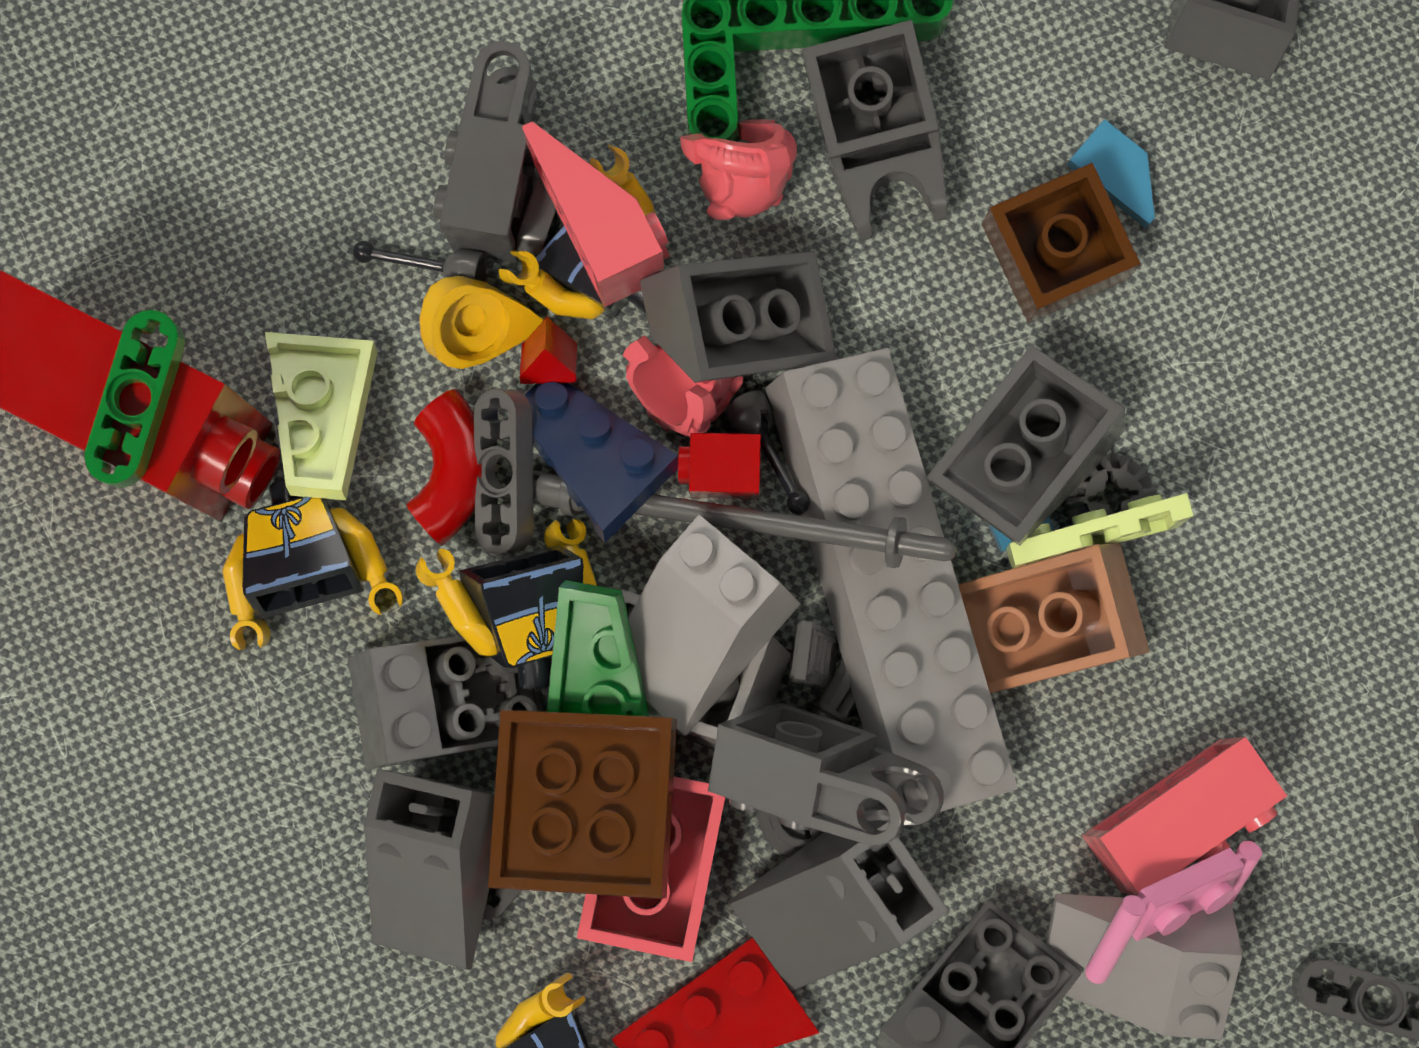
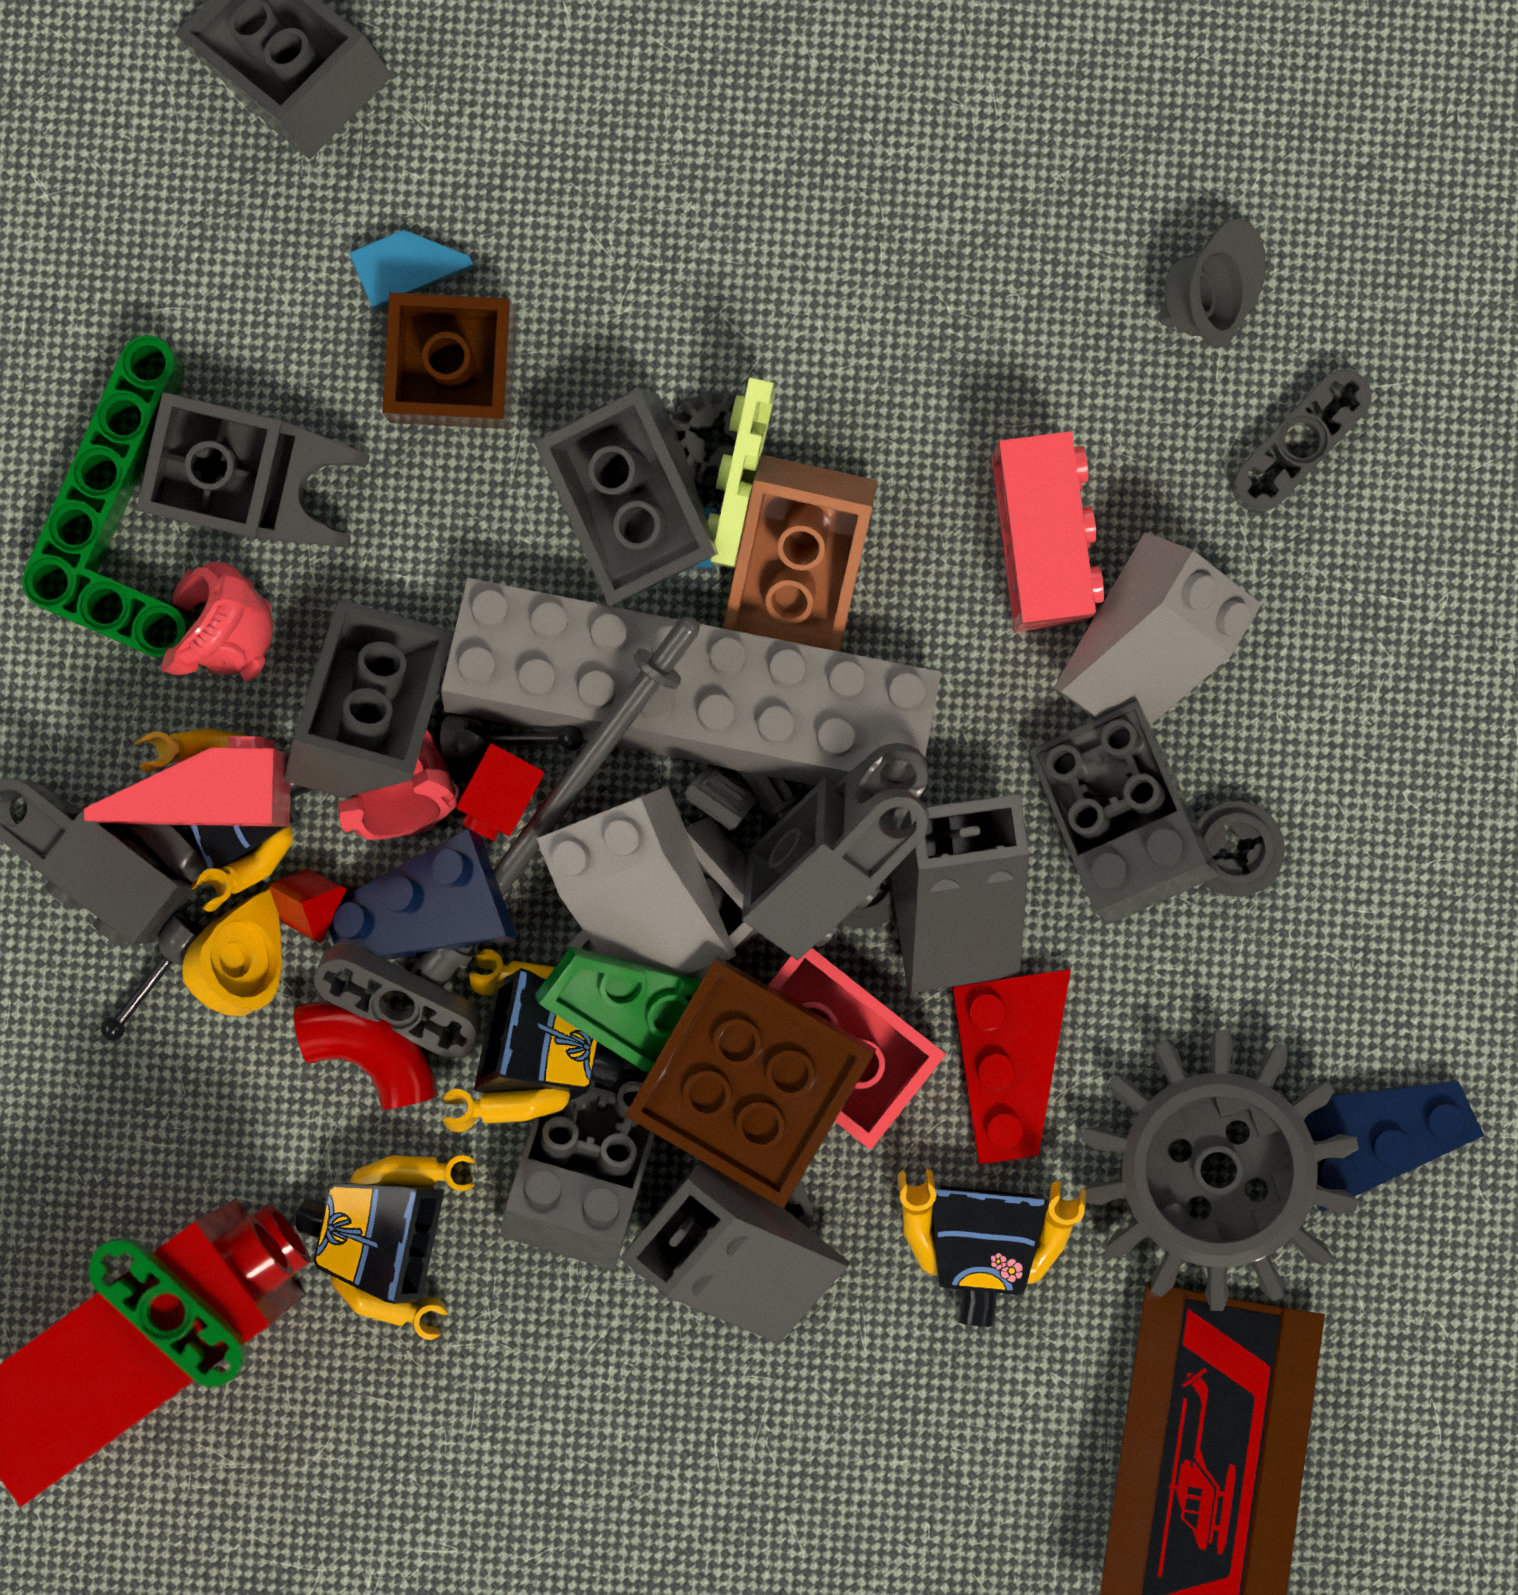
camera: 60 degrees left, 5 degrees up
yellowish green wing [265,332,378,500] -> none
bright pink plate [1085,841,1262,984] -> none

